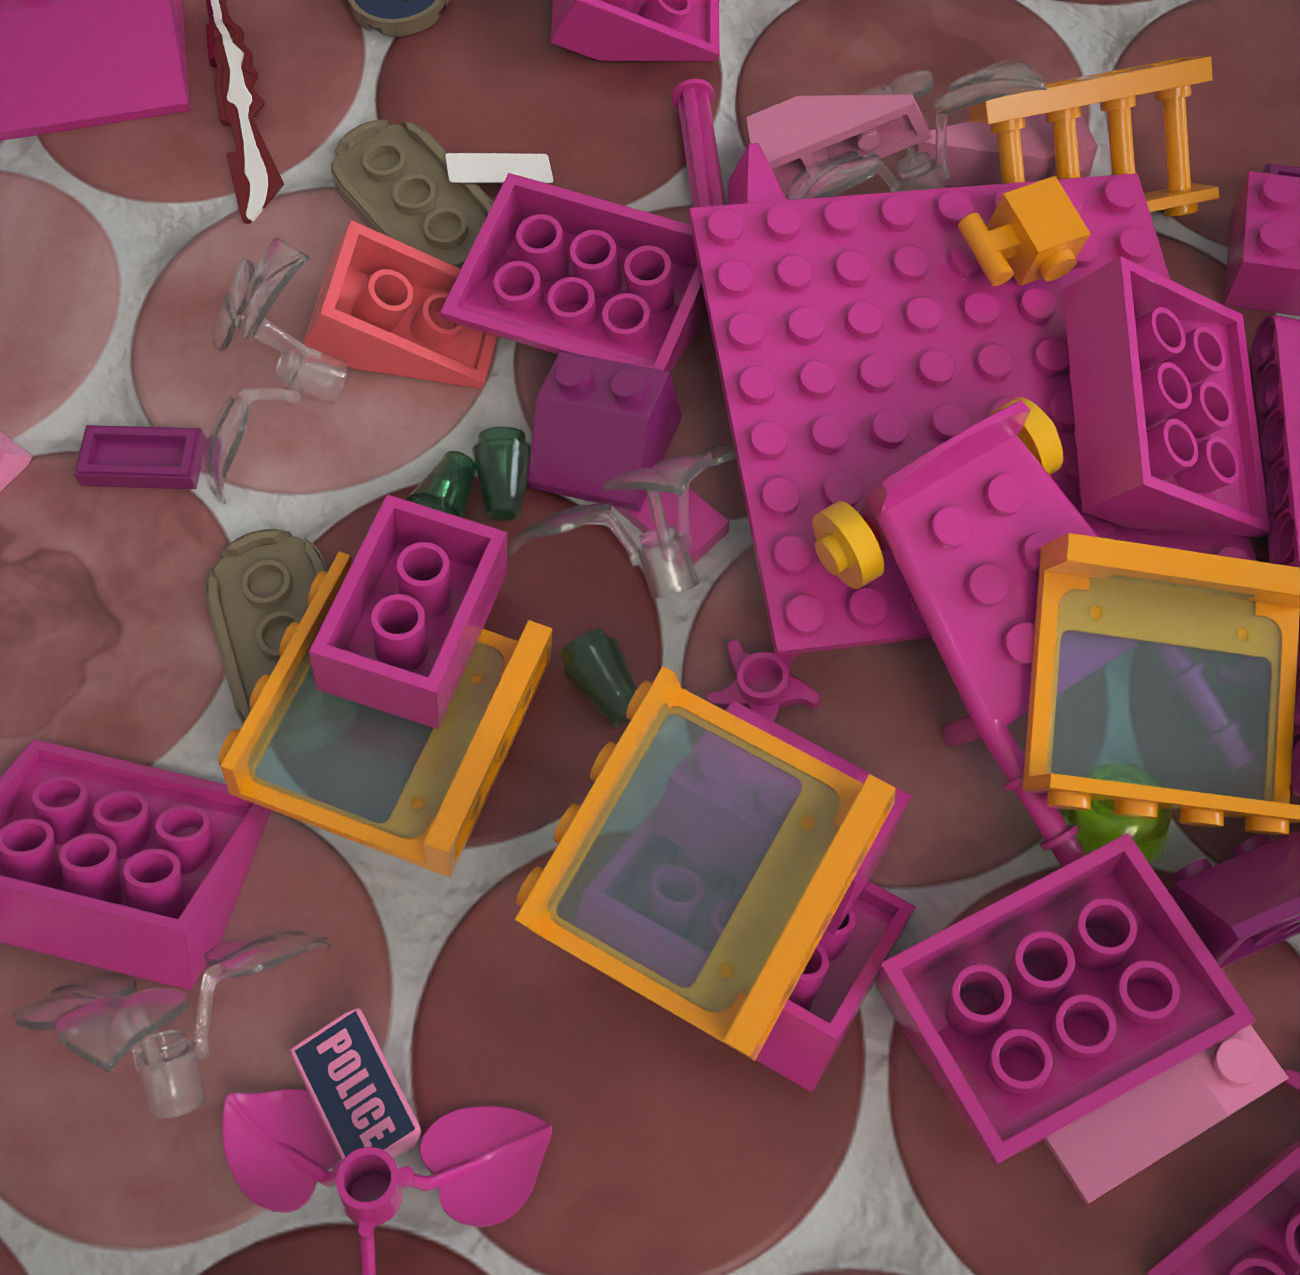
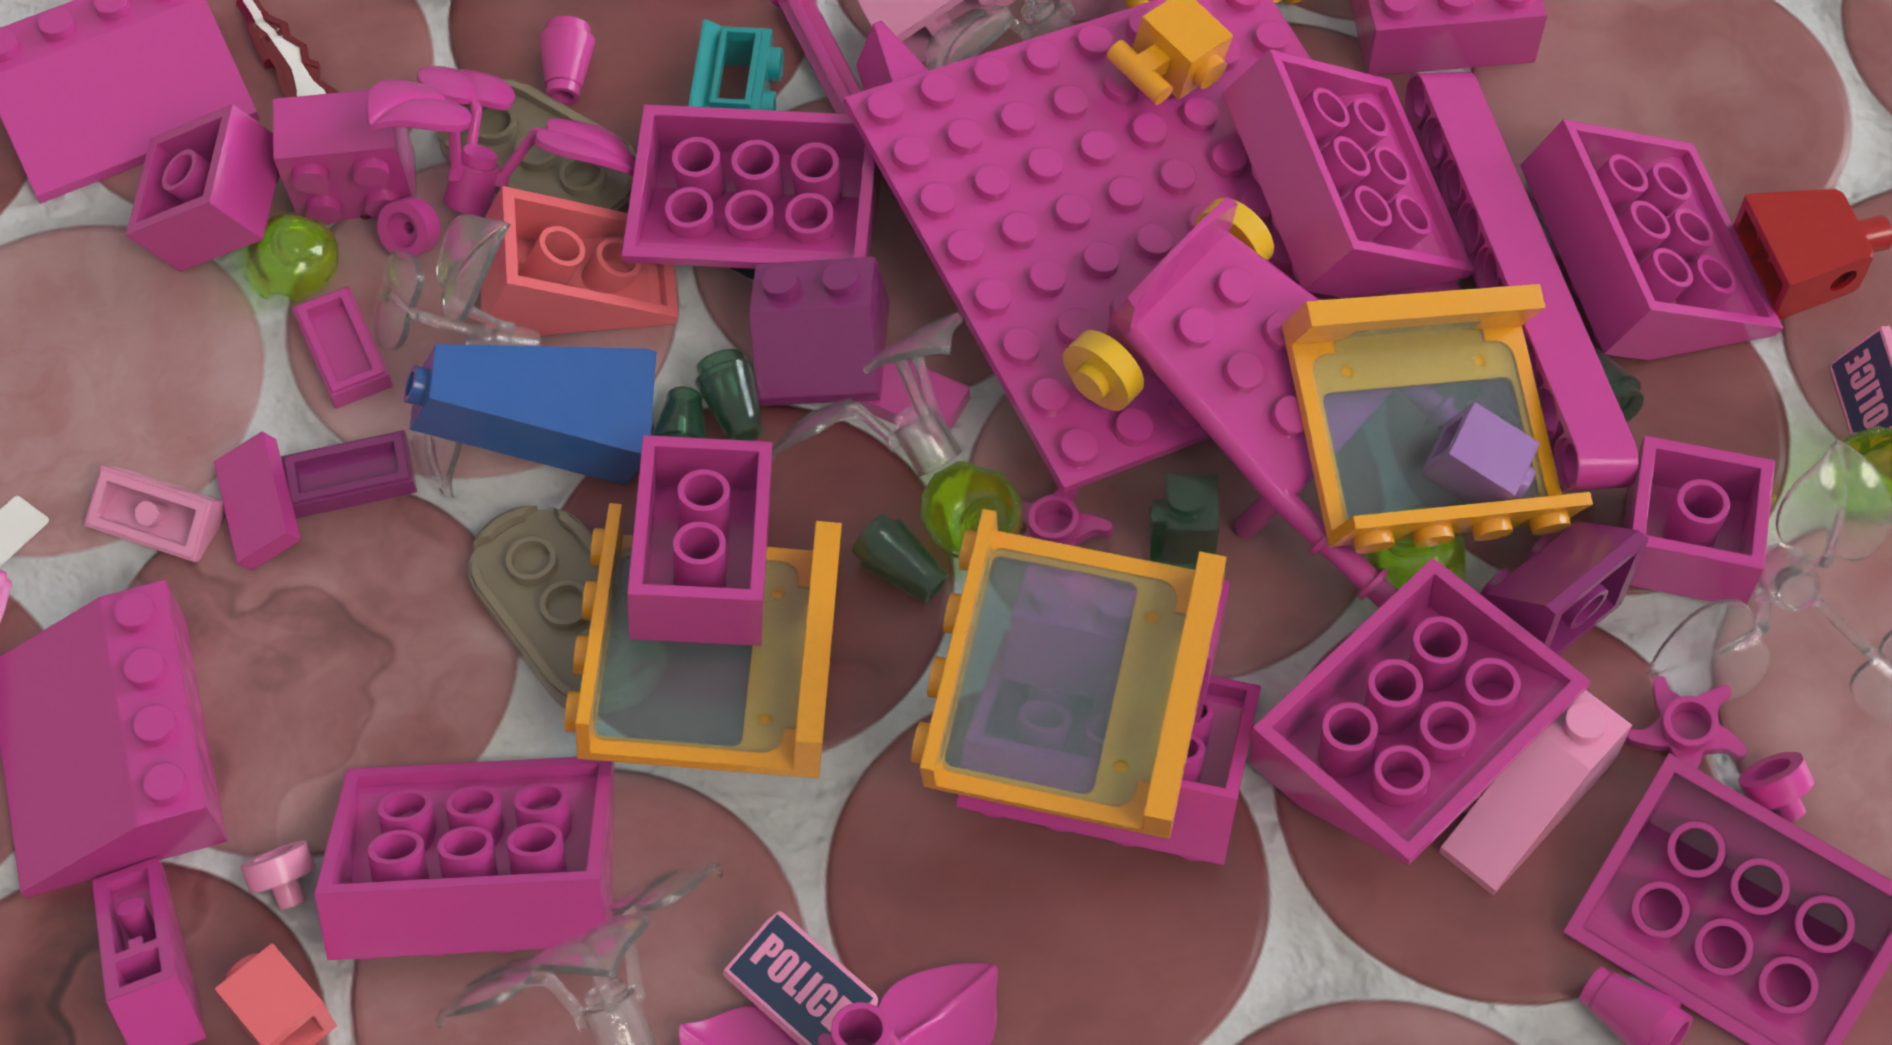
camera: 20 degrees left, 5 degrees down
white sticker [445,153,553,183] -> none
none -> dark pink brick [125,104,280,272]
none -> dark pink tile [214,431,301,571]
none -> clear neon green hair [246,213,339,302]
none -> dark pink brick [273,89,417,225]
none -> dark pink tile [292,286,393,409]
none -> dark pink plant [366,65,635,216]
none -> dark pink tile [377,196,440,260]
none -> blue slope [404,344,657,486]
none -> dark pink cone [539,16,596,105]
none -> teal window [688,19,784,111]
none -> clear neon green hair [920,461,1023,559]
none -> brick [1149,474,1219,569]
none -> medium lavender brick [1420,401,1540,504]

